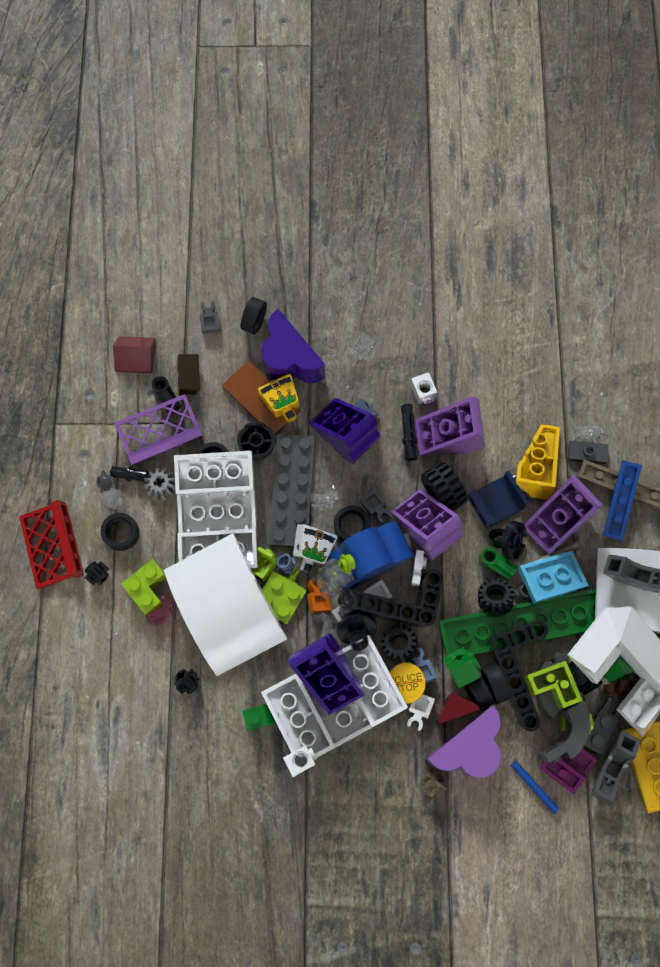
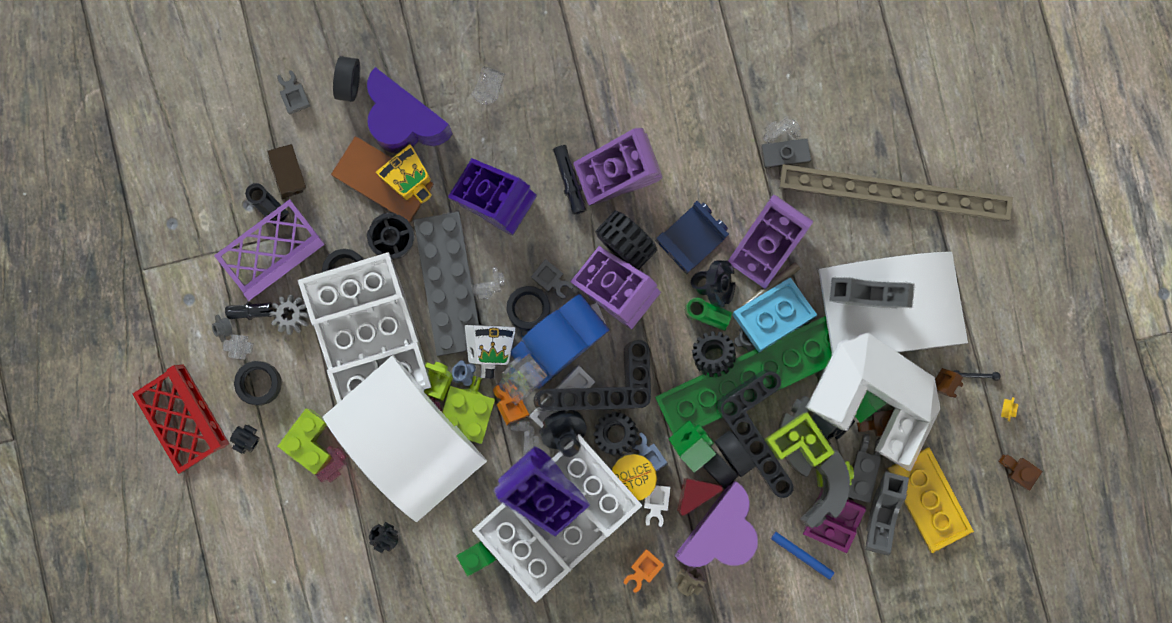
camera: 15 degrees left, 10 degrees up
dark red slope [113,336,156,373] -> none
white brick [283,745,317,777] -> none
lime plate [338,554,356,573] -> none
sand blue plate [355,399,379,418] -> none
white brick [410,372,437,404] -> none
white plate [411,550,427,587] -> none
yellow wedge [516,424,560,500] -> none
blue plate [602,460,642,541] -> none
none -> orange plate [623,549,664,593]

